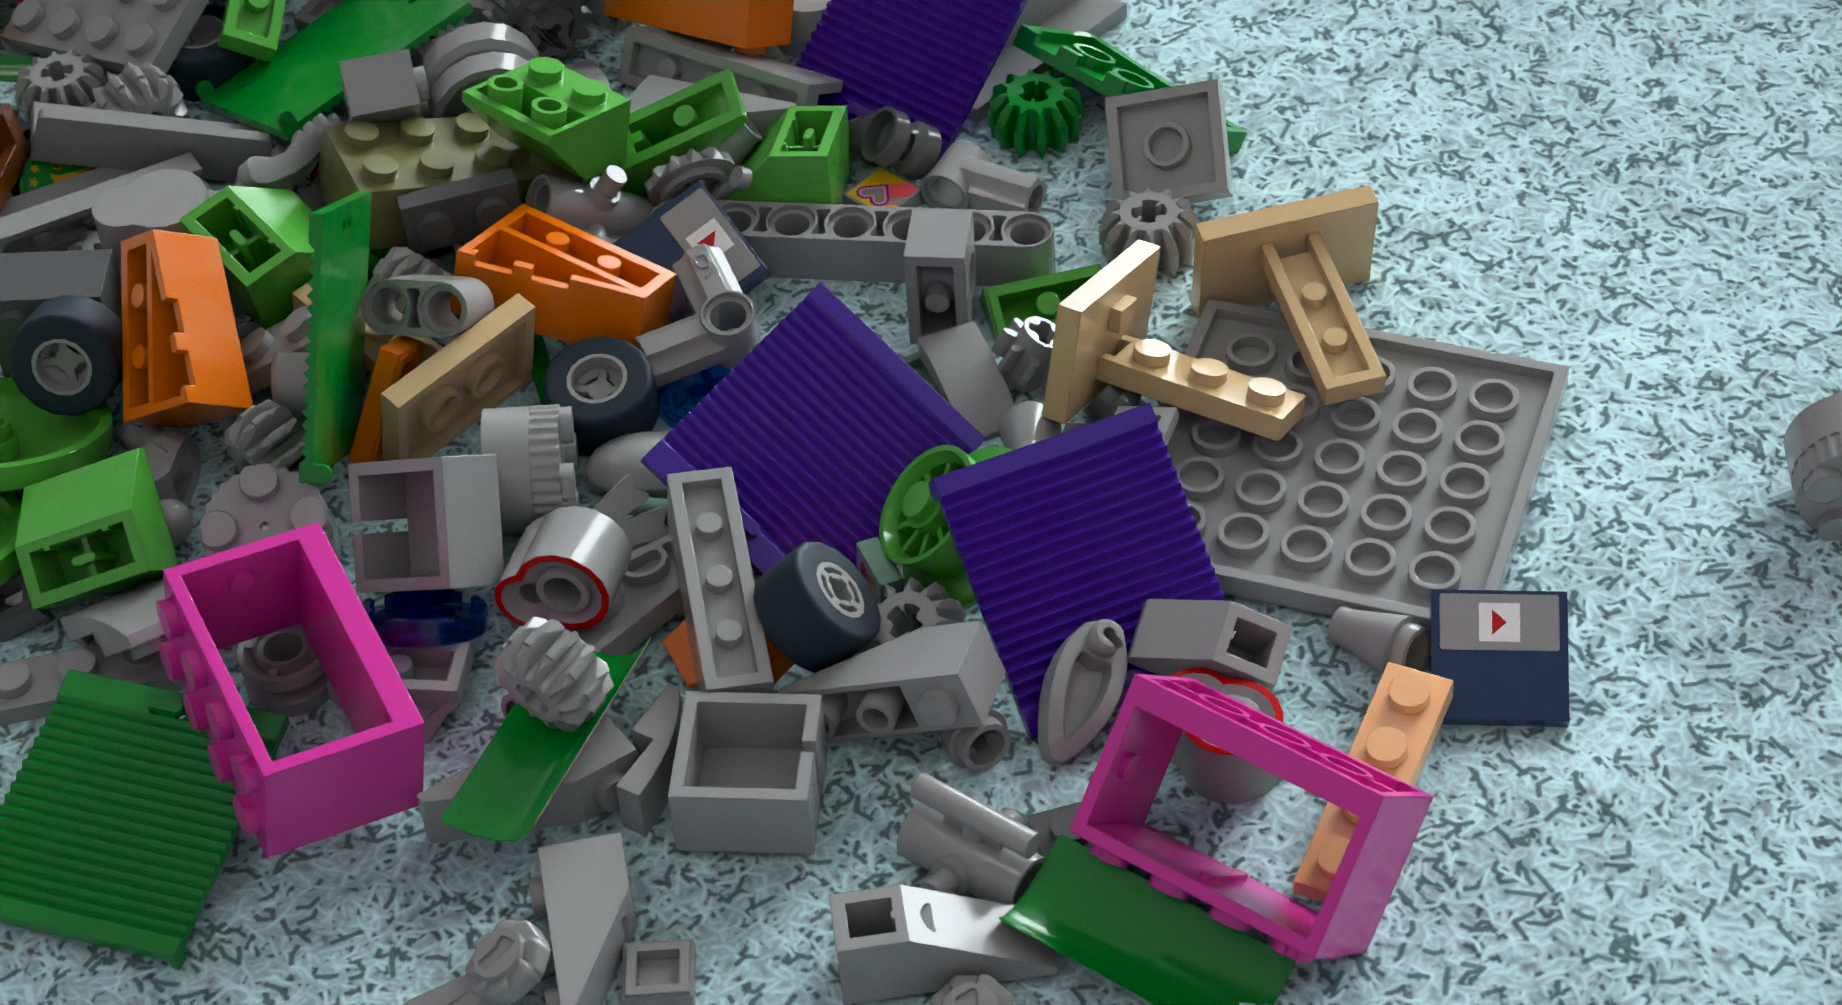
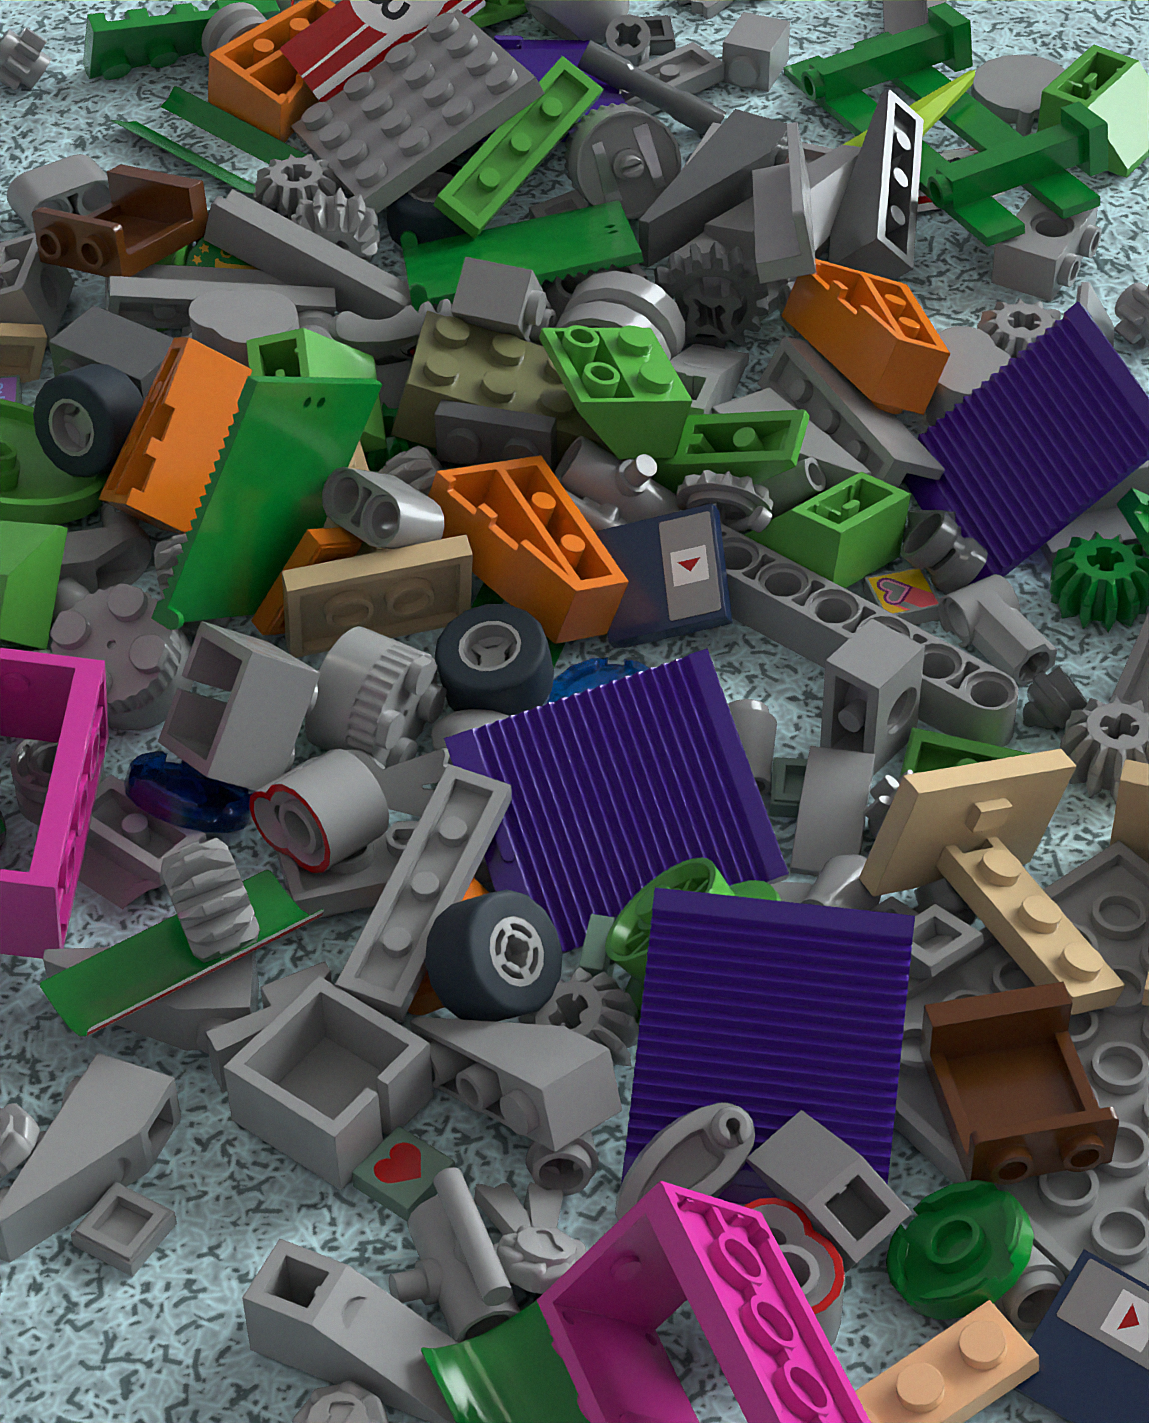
camera: 30 degrees right, 0 degrees up
light grey piece [635,243,761,388] -> none
none -> sand green tile [352,1126,455,1222]
none -> light grey piece [474,1182,586,1294]
none -> green tile [886,1180,1034,1320]
none -> reddish brown panel [919,981,1119,1185]
none -> dark grey plate [1023,666,1088,729]

